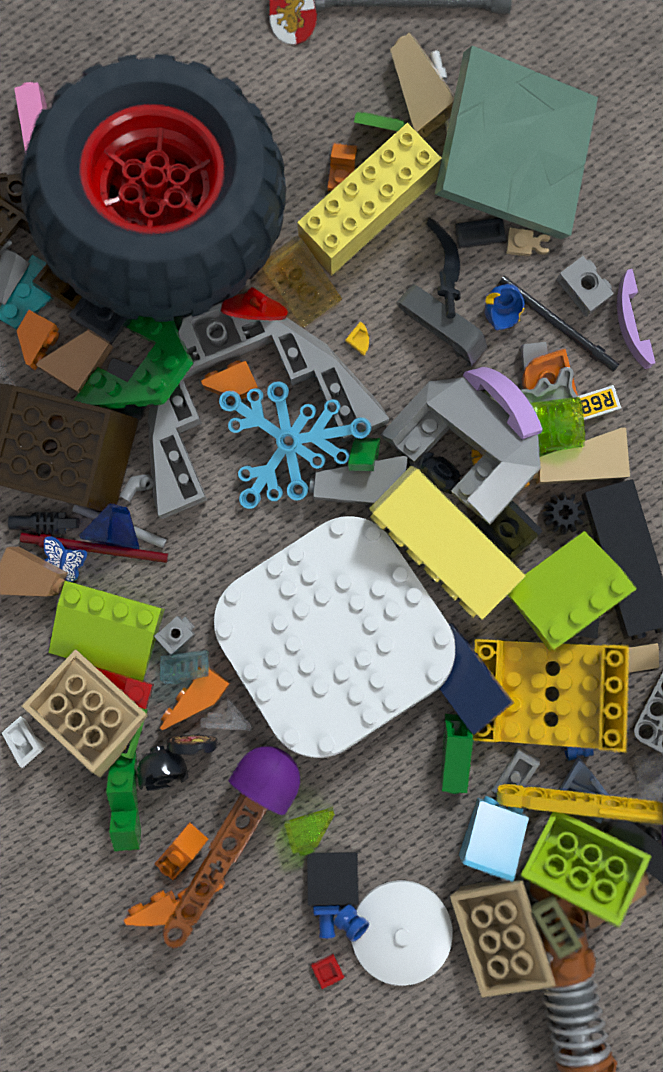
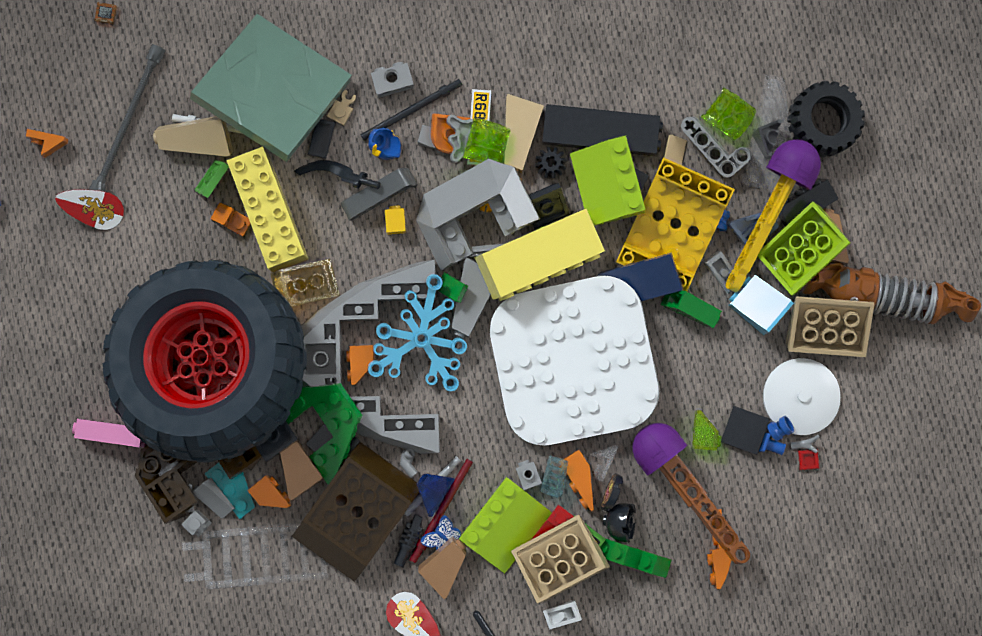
camera: 70 degrees left, 0 degrees up
orange slope [154,823,209,880] -> none
red shield [221,287,288,321] -> none
yellow tile [345,321,369,356] -> none
black tile [418,452,461,494] -> none
lavender slope [463,367,543,439] -> none
olive slope [531,895,582,959] -> none
lavender slope [617,269,655,369] -> none
none -> yellow brick [385,206,406,235]
none -> light grey bar [791,435,820,453]

